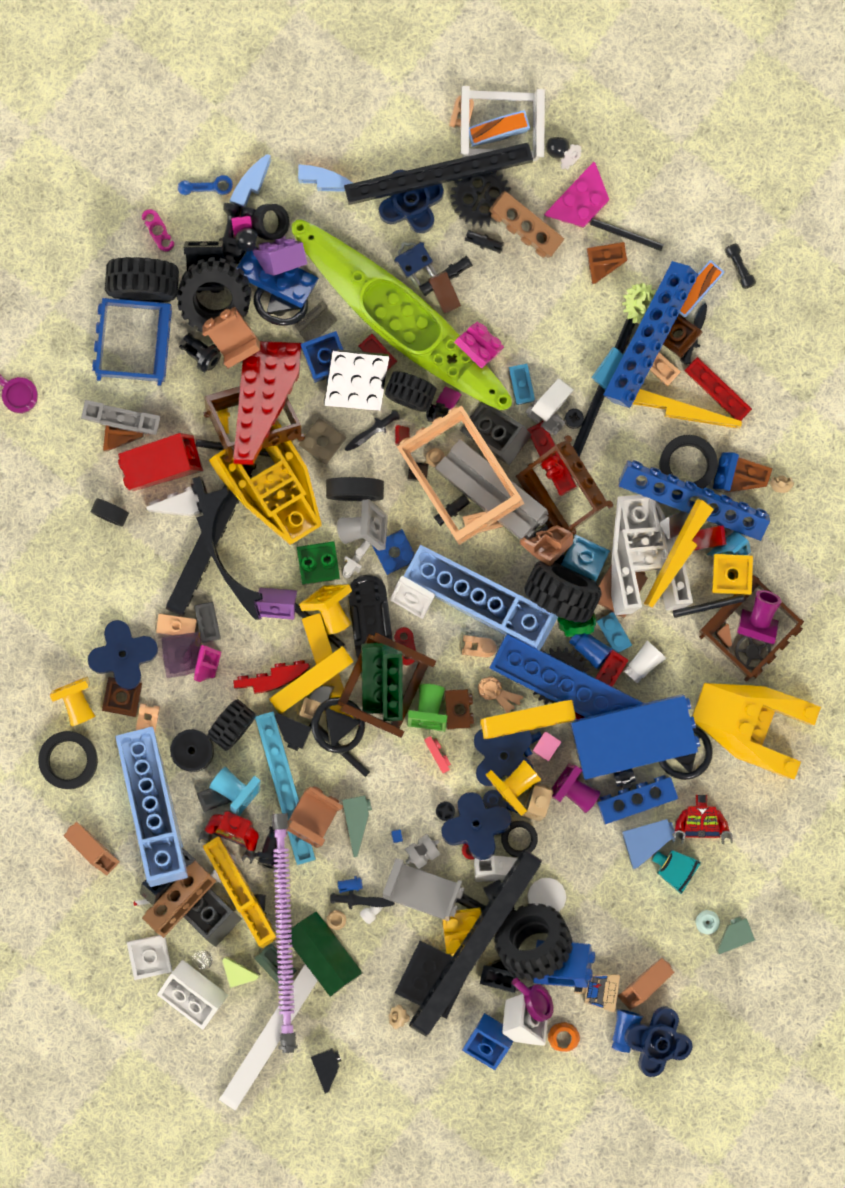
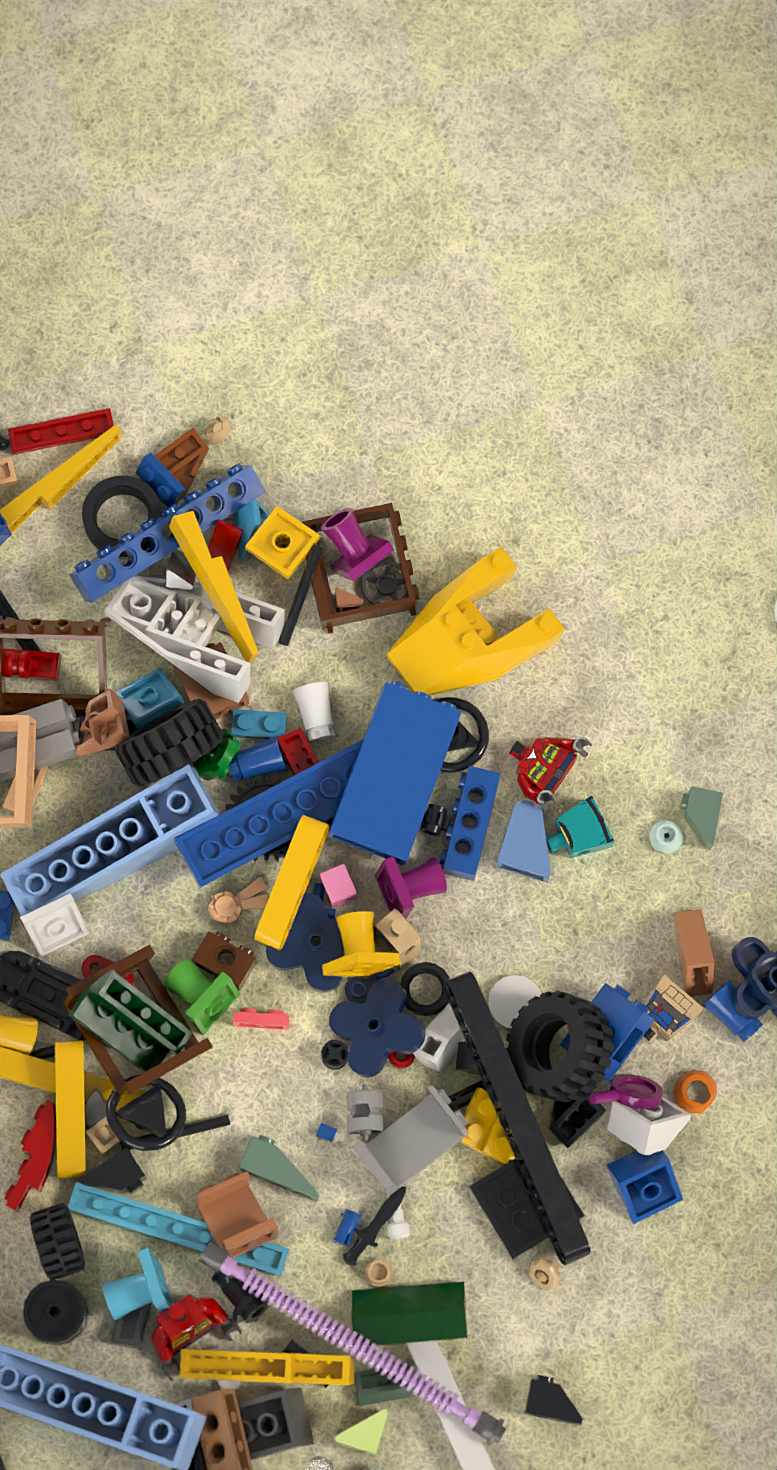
camera: 60 degrees left, 10 degrees down
light nougat plate [461,635,497,658] -> none

